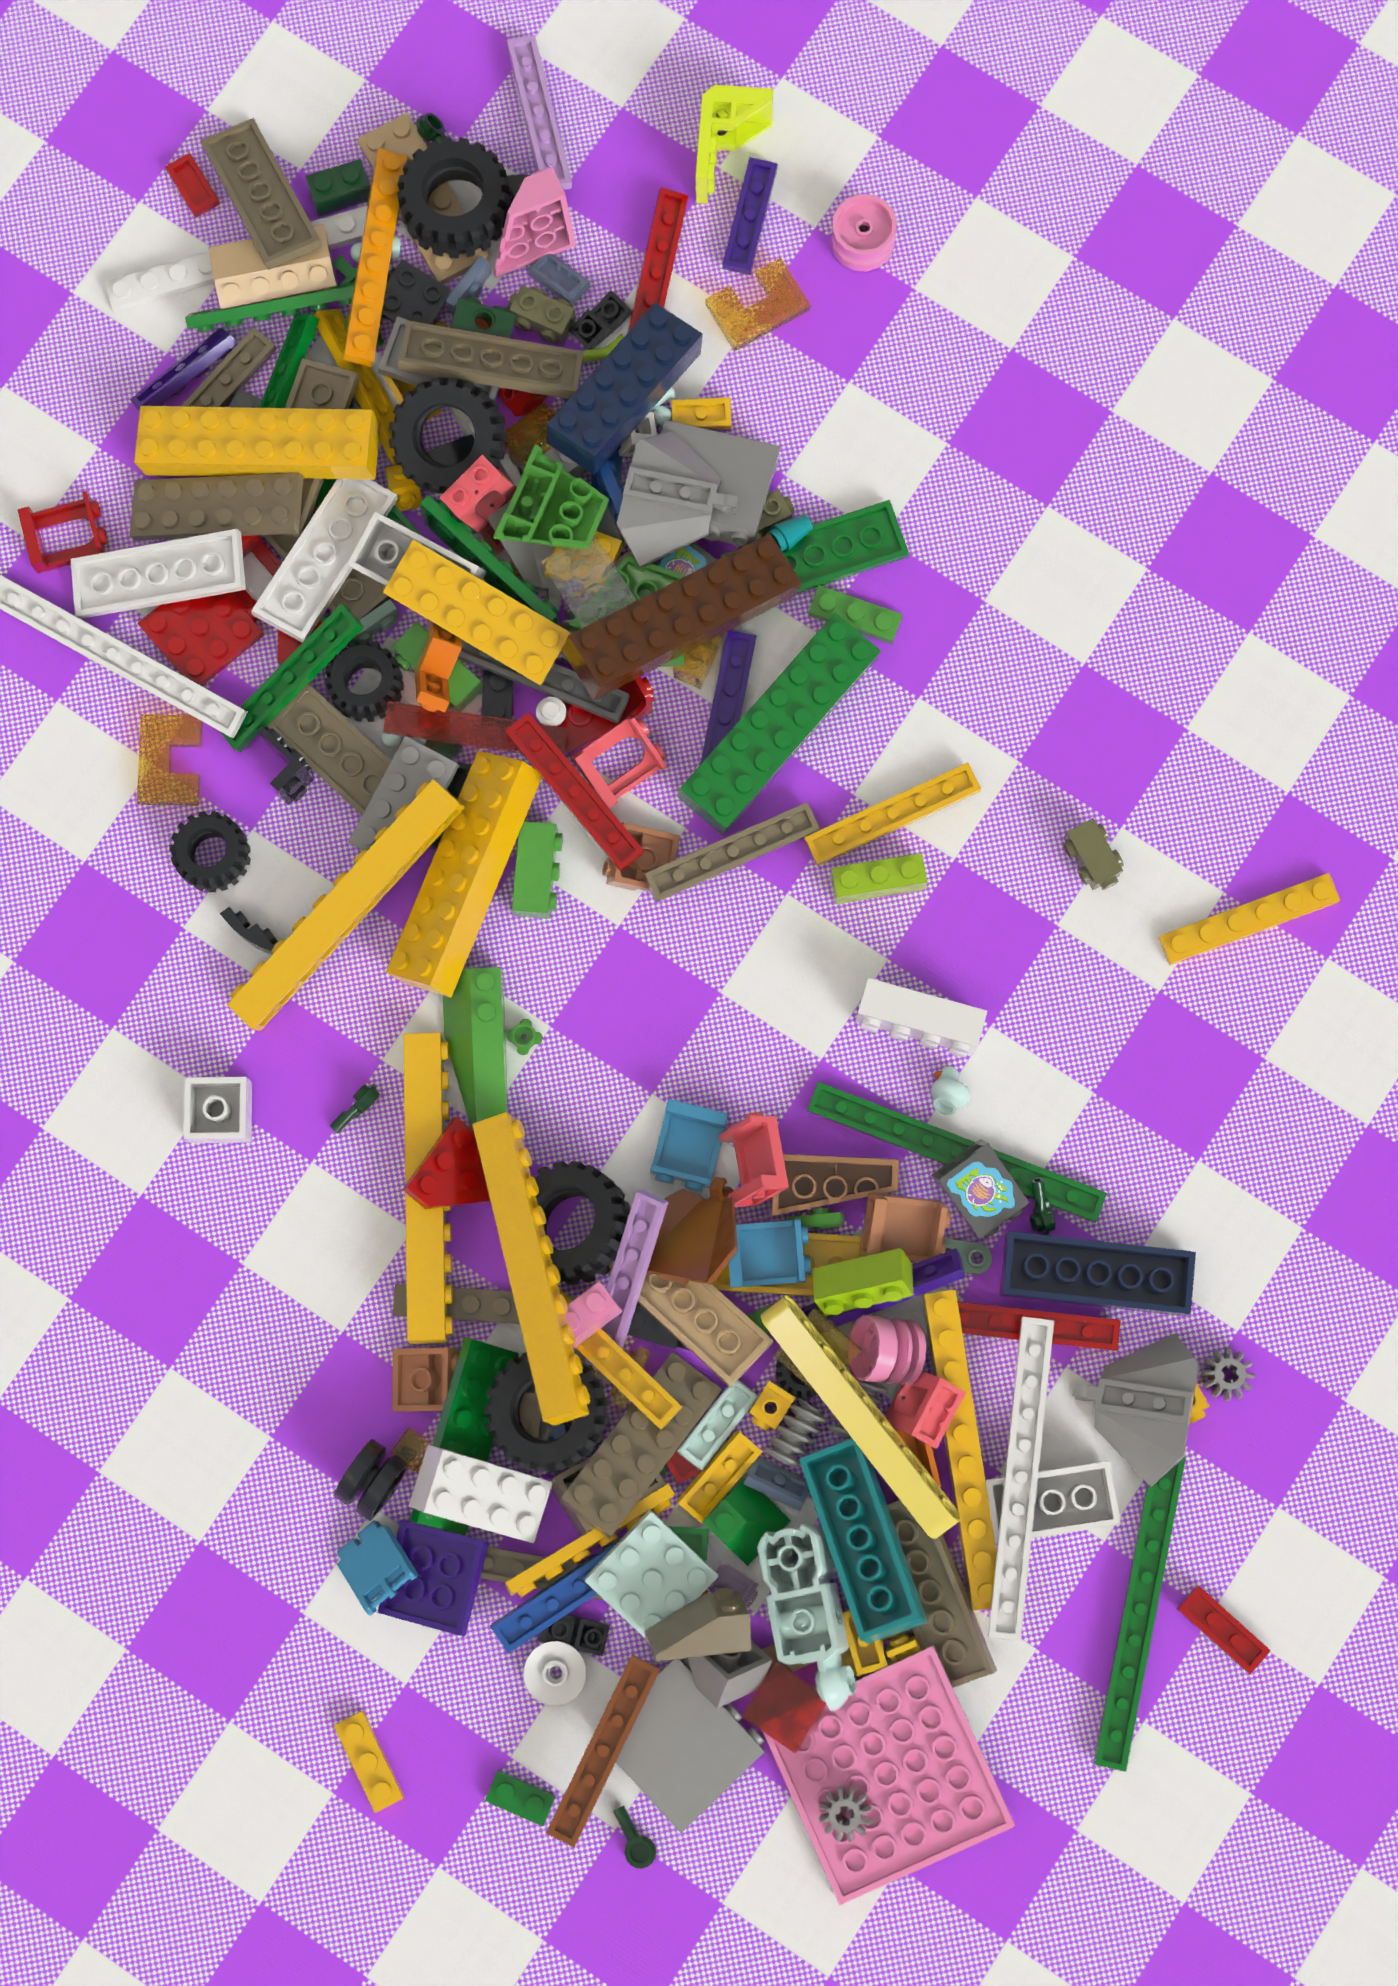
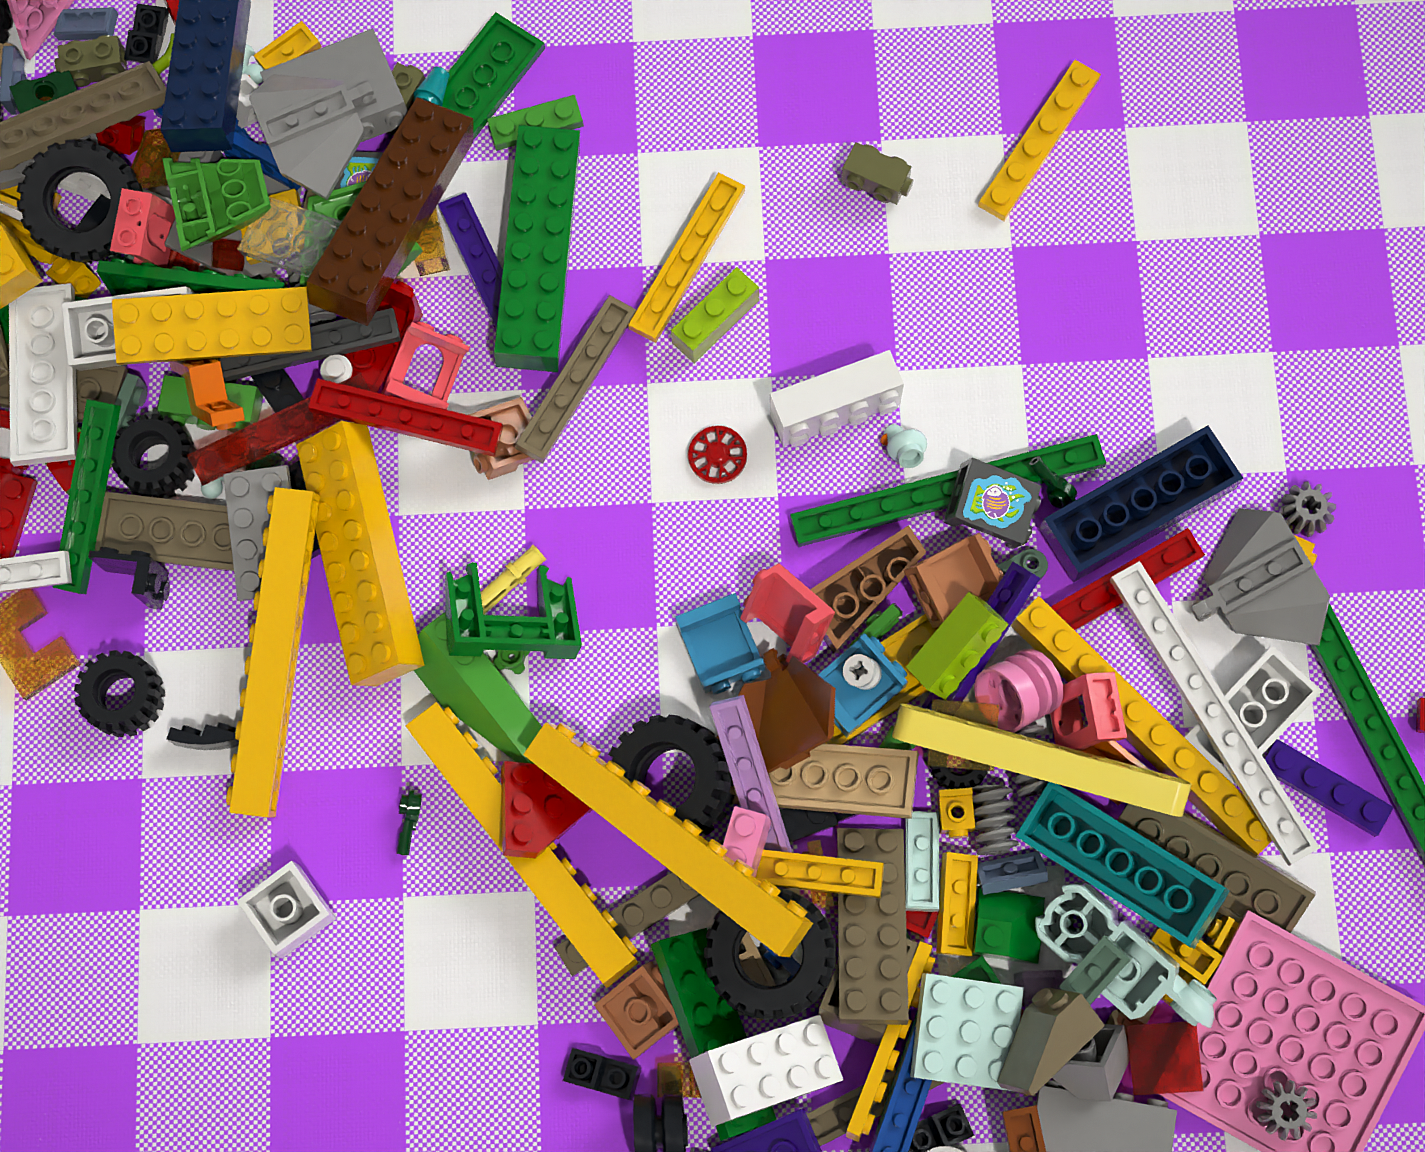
camera: 35 degrees left, 5 degrees down
bright green brick [512,822,563,919] -> none
none -> clear red tile [211,239,245,271]
none -> green wedge [445,562,582,659]
none -> light yellow pin [481,545,547,614]
none -> black slope [563,1048,642,1101]
none -> red wheel [688,426,747,484]
none -> white wheel [843,654,882,690]
none -> sand green plate [1059,935,1132,1005]
none -> dark purple plate [1264,739,1394,837]

